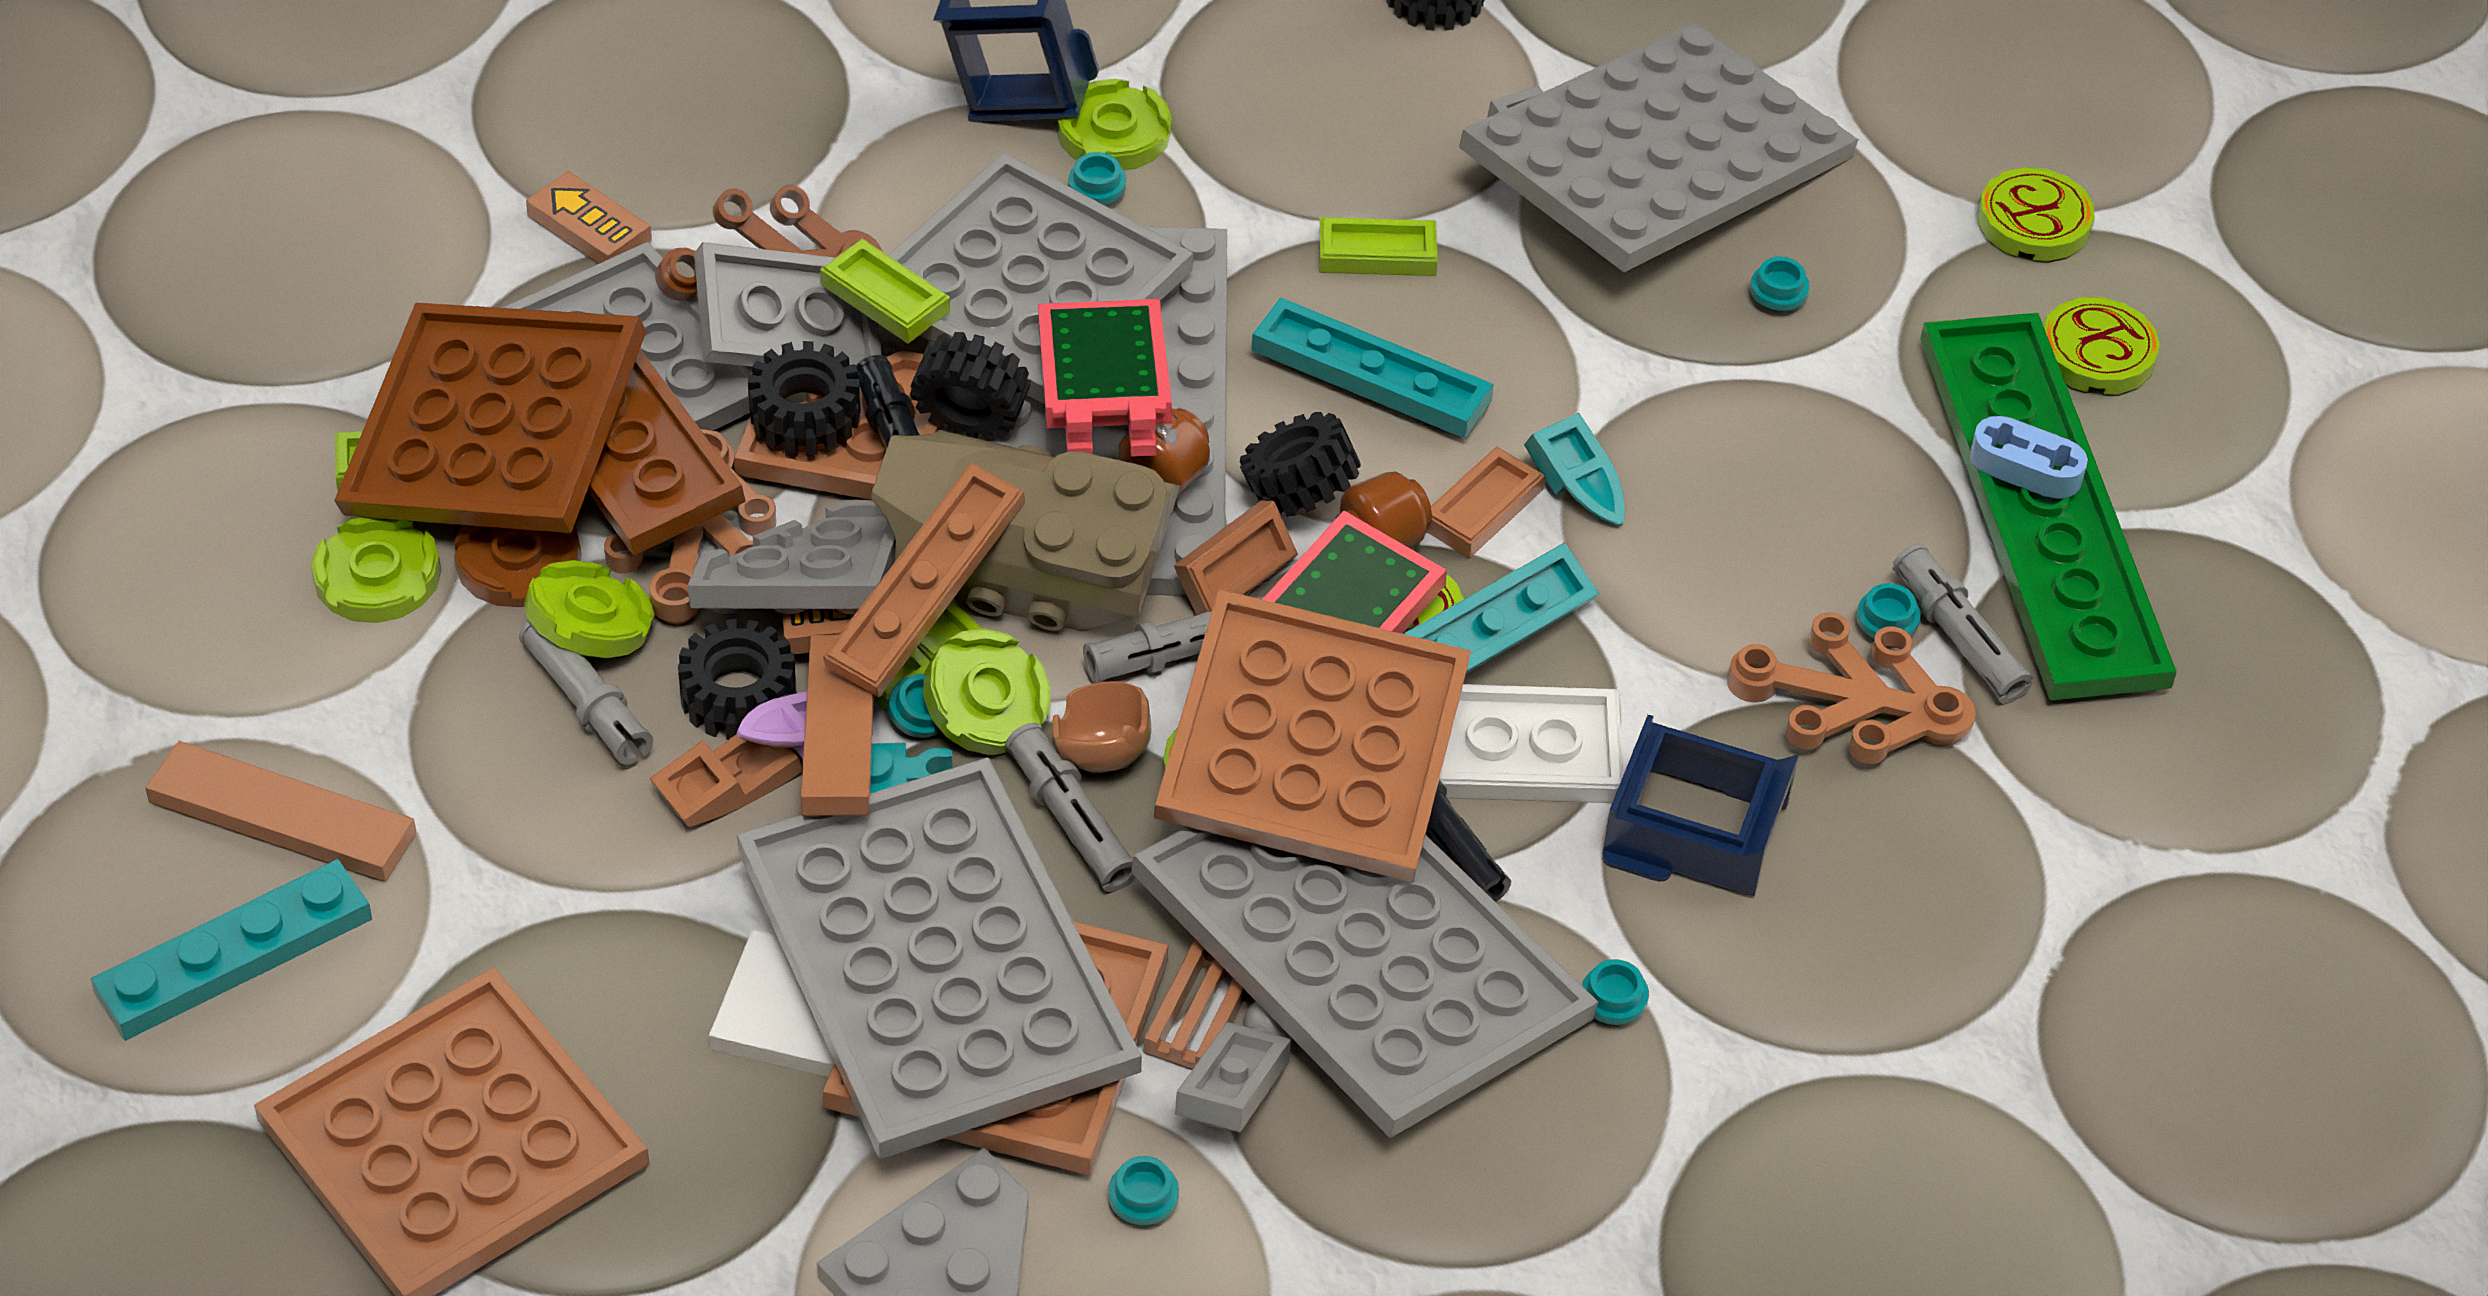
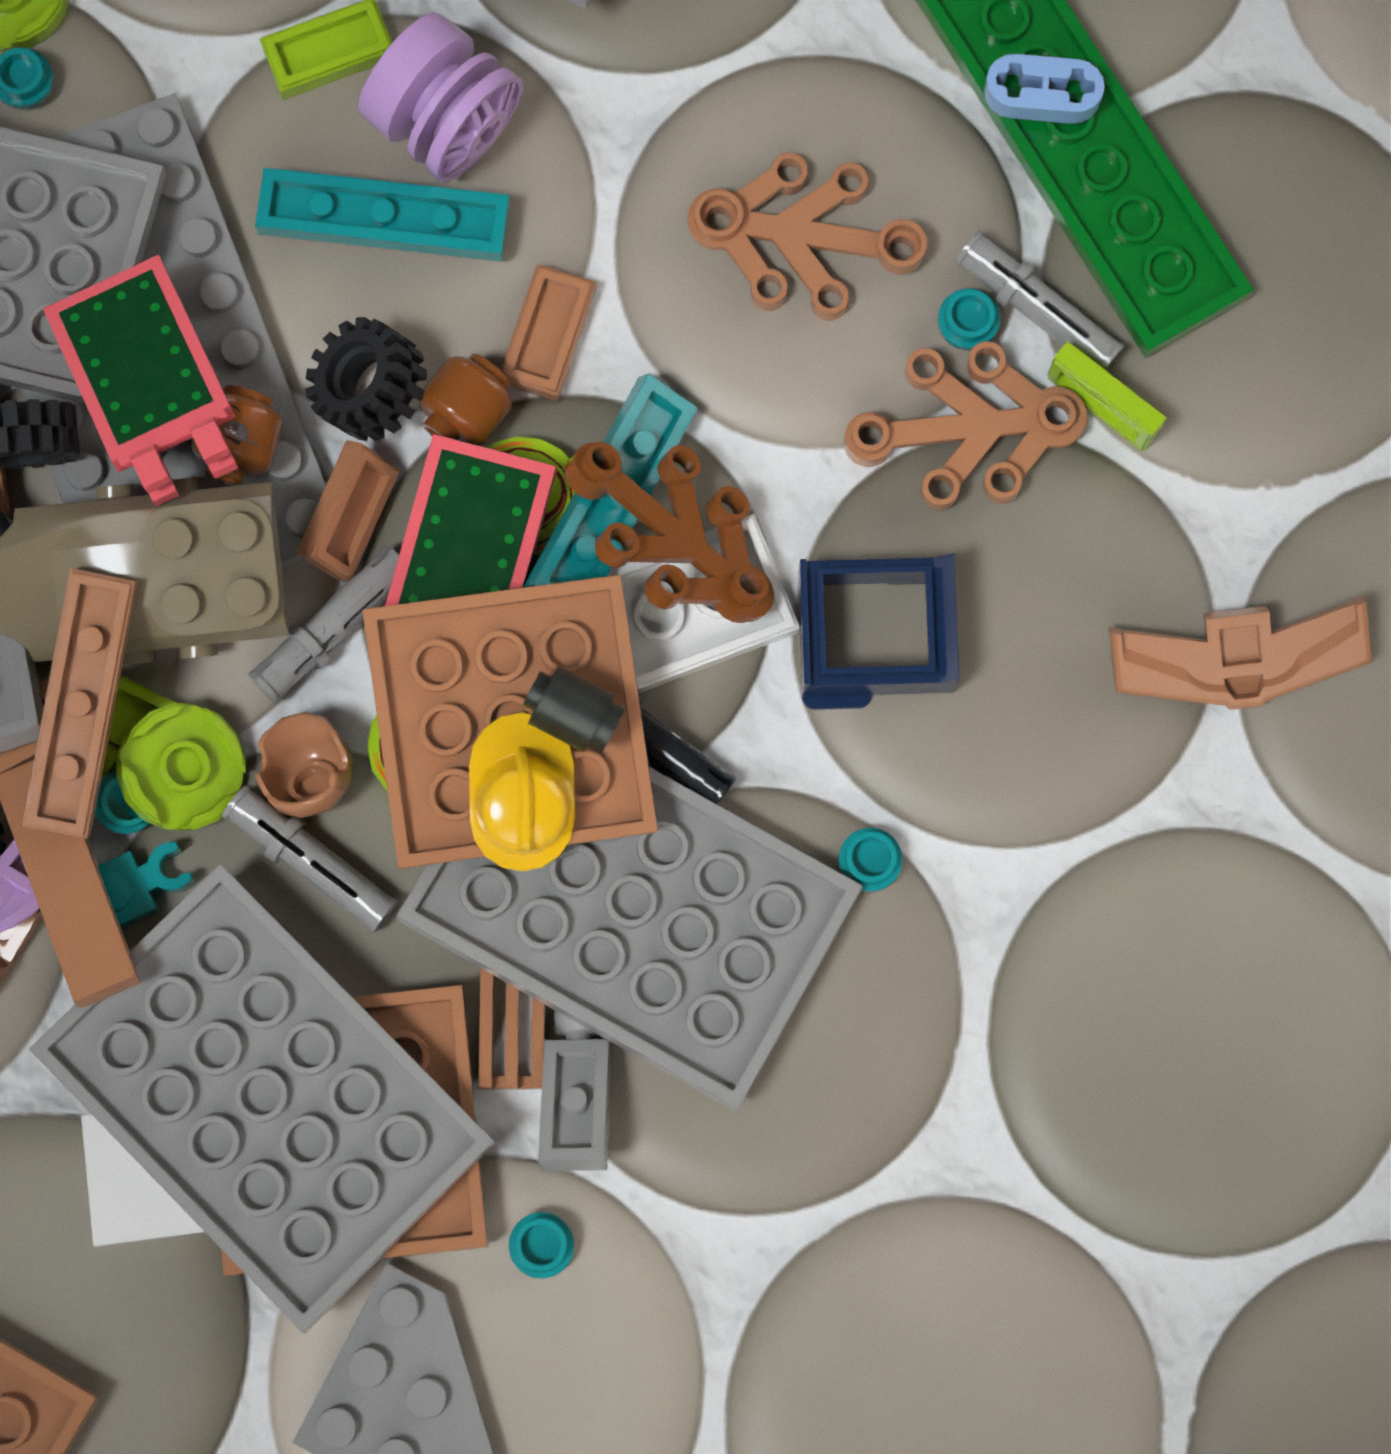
camera: 20 degrees left, 30 degrees up
teal plate [1524,413,1625,526] -> none
none -> lavender wheel [358,12,523,182]
none -> yellow piece [469,713,575,871]
none -> pearl dark grey brick [522,665,625,754]
none -> dark orange plant [565,442,774,623]
none -> nougat plant [688,153,927,321]
none -> lime tile [1047,341,1167,451]
none -> nougat plate [1108,596,1372,710]

